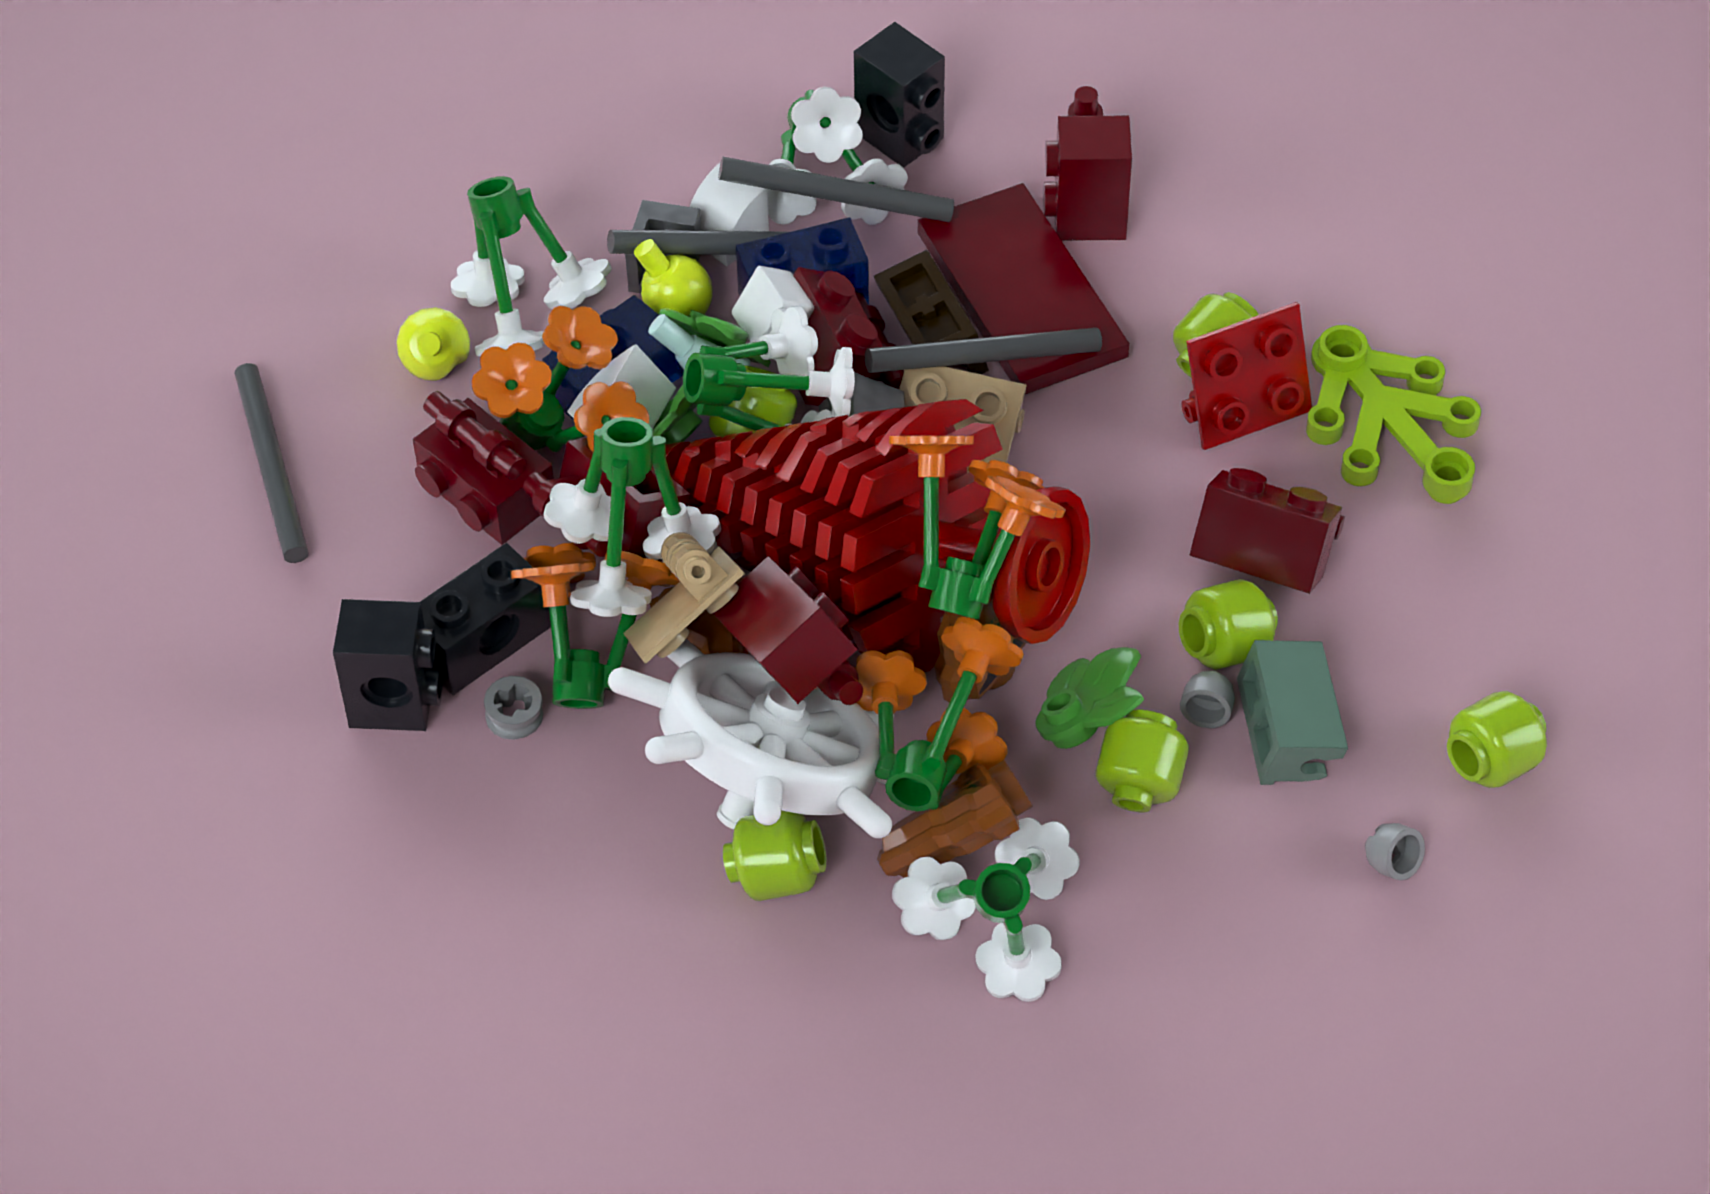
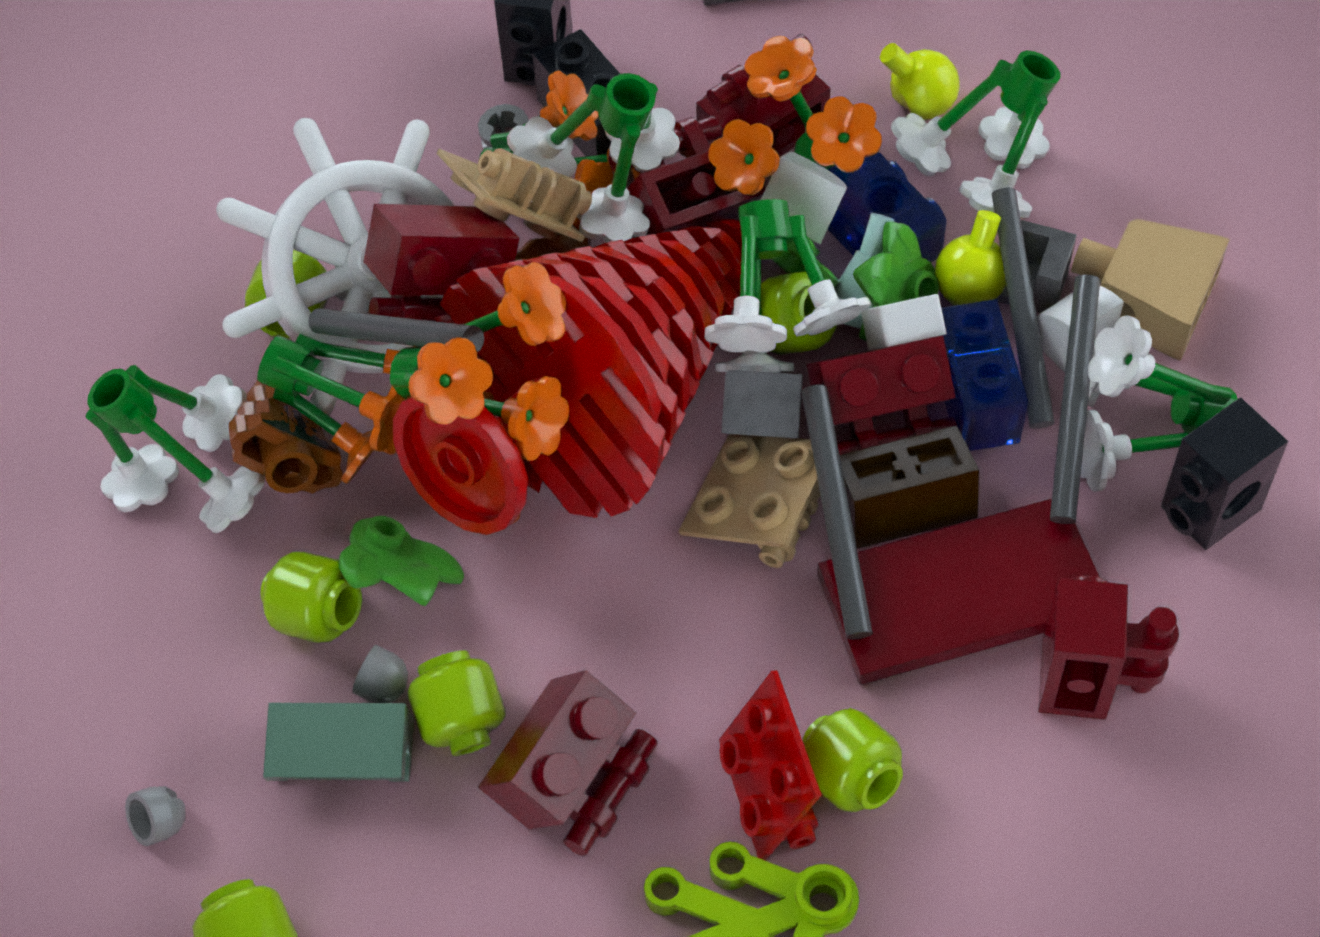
camera: 100 degrees right, 5 degrees up
none -> dark grey bar [308,308,484,352]
none -> tan torso [1071,219,1230,361]

